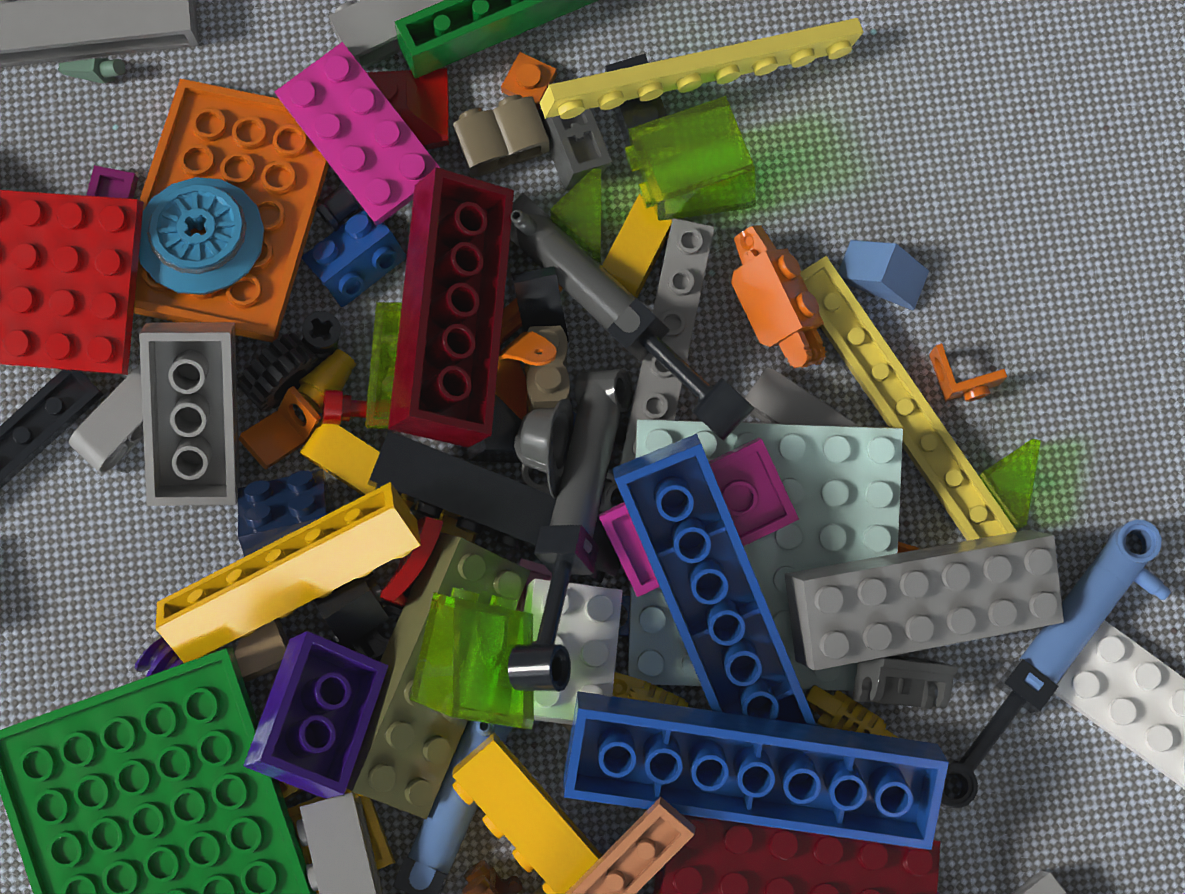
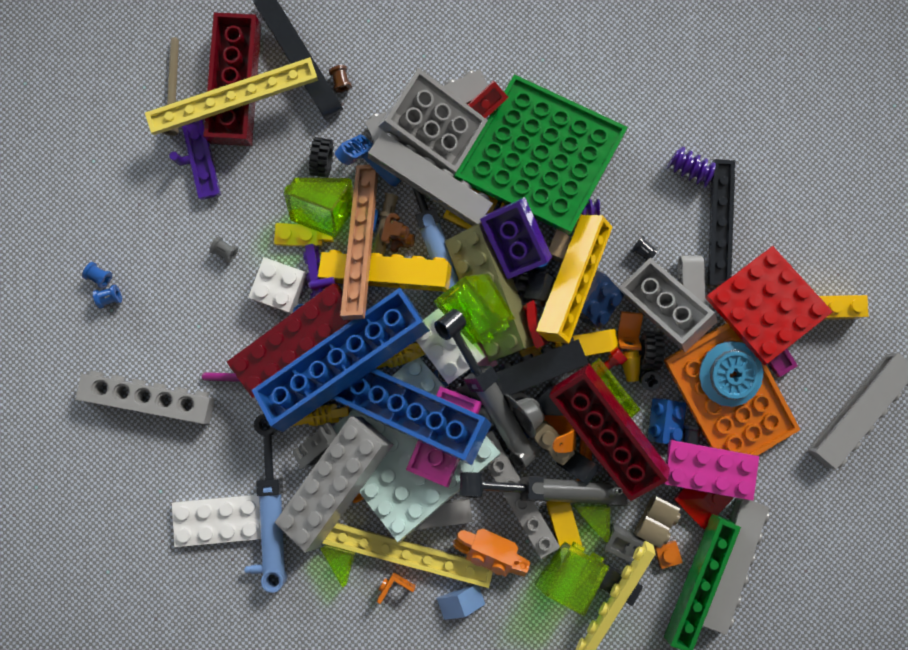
camera: 135 degrees right, 5 degrees up
sand green bar [58,58,125,84] -> none
none -> black bush [631,235,660,262]

